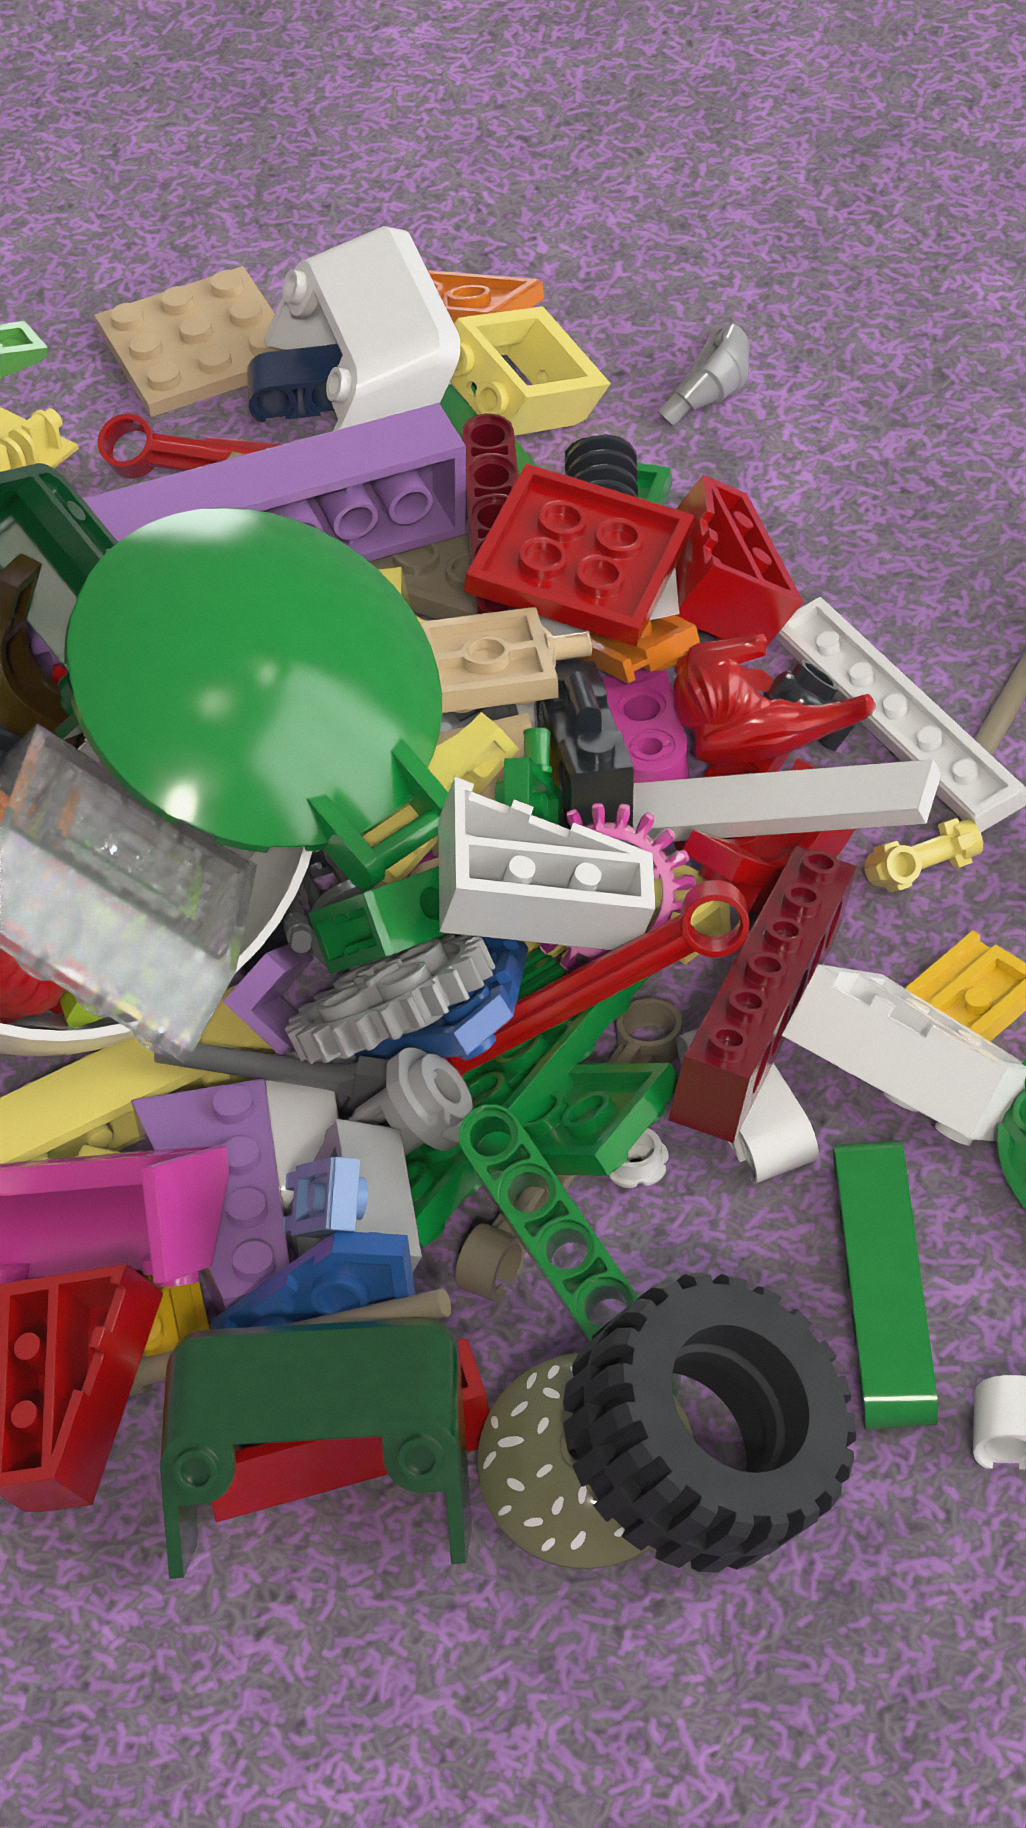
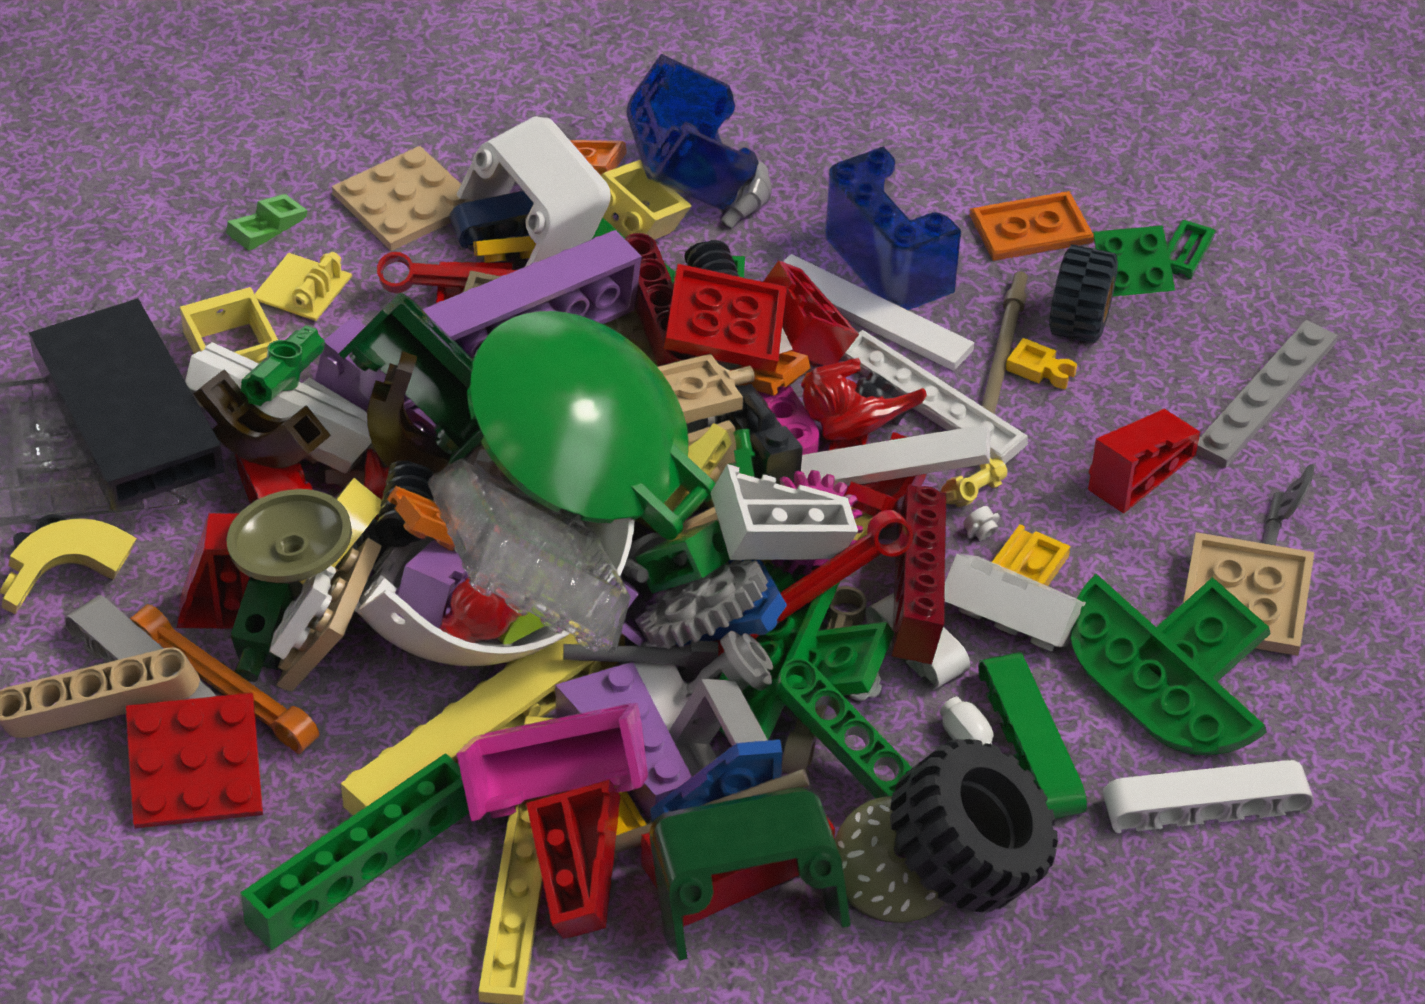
camera: 20 degrees left, 0 degrees up
medium blue hinge [282,1157,368,1238] -> none
none -> yellow plate [473,236,536,262]
none -> clear blue windscreen [626,54,759,210]
none -> white tile [783,254,974,371]
none -> clear blue windscreen [825,146,961,310]
none -> white plant [940,697,993,745]
none -> white plate [963,506,1000,541]

